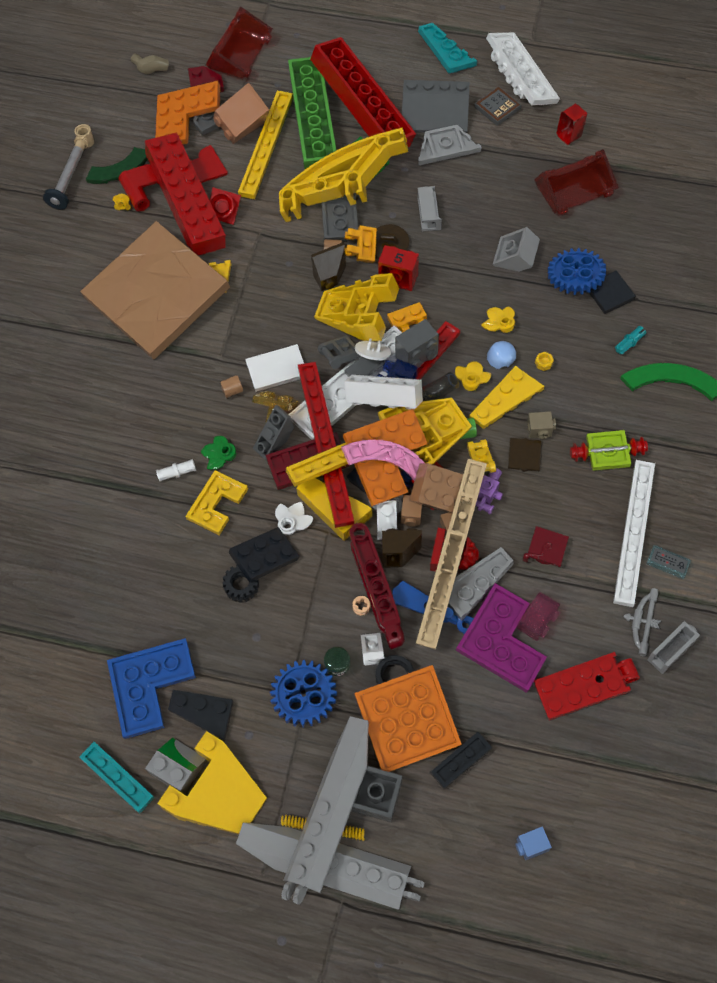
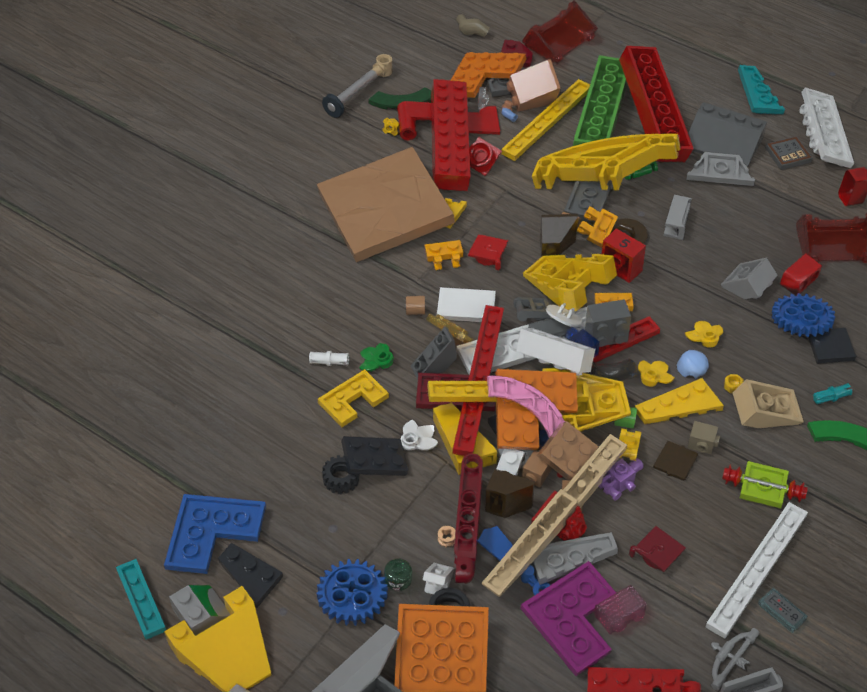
camera: 20 degrees right, 15 degrees down
none -> light orange plate [425,240,463,270]
none -> red hat [468,234,508,270]
none -> clear plate [478,87,489,111]
none -> medium blue arm [501,100,518,122]
none -> tan slope [732,379,804,428]
none -> red piece [780,253,822,296]

